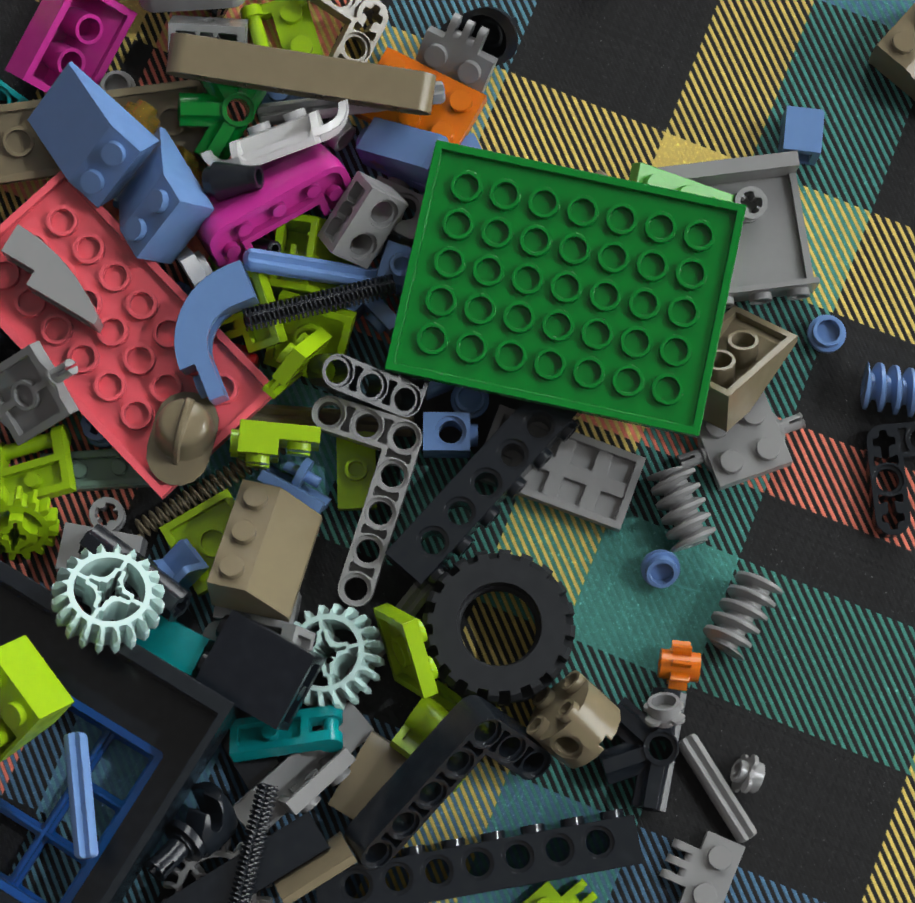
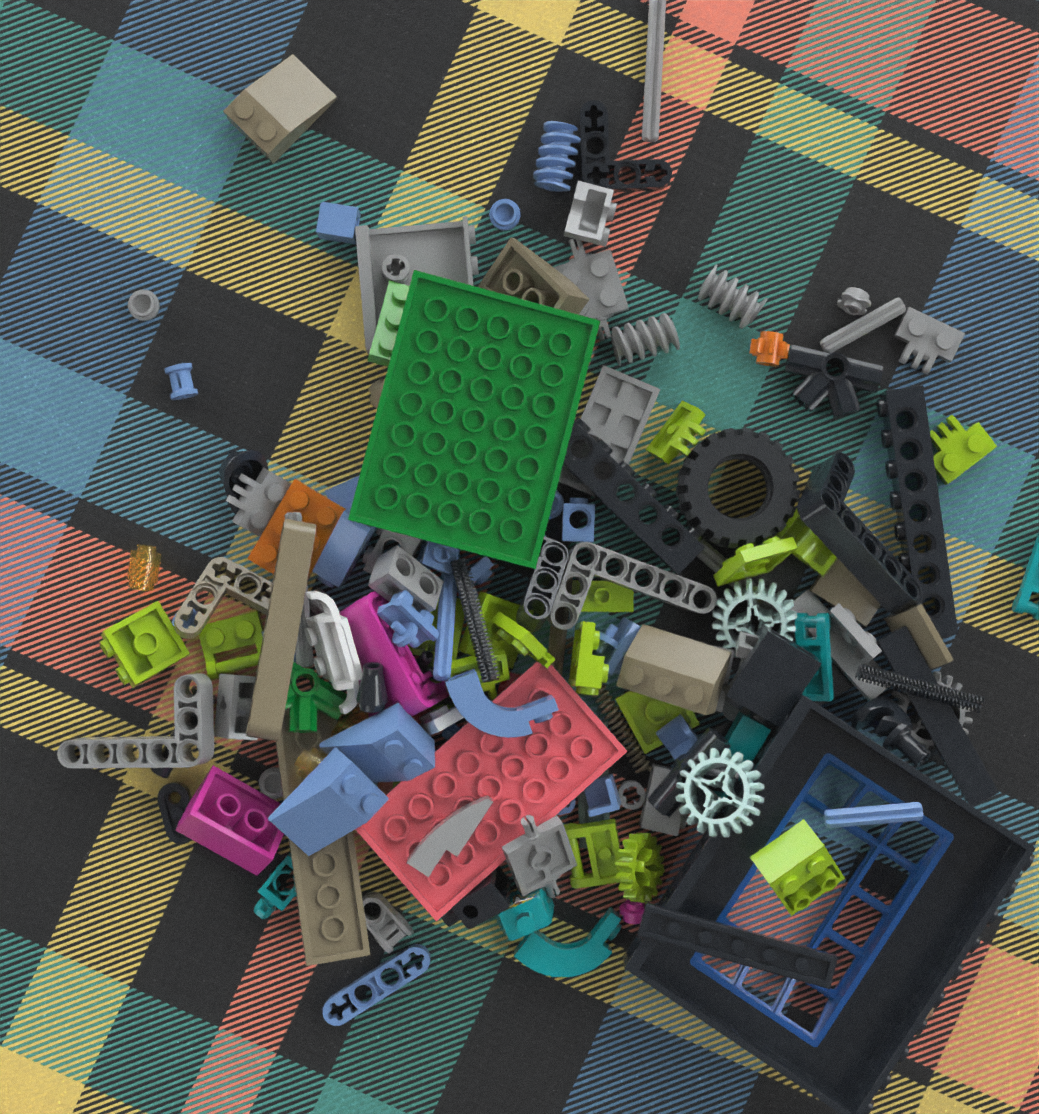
camera: 80 degrees left, 10 degrees up
dark tan piece [146,392,219,486] -> none
dark tan brick [526,670,621,769] -> none
medium blue plate [641,549,680,588] -> none
light grey plate [643,692,686,728] -> none
none -> medium blue hips [377,590,440,648]
none -> light grey cylinder [564,181,617,247]
none -> medium blue panel [584,774,621,817]
none -> lime hinge [645,401,706,465]

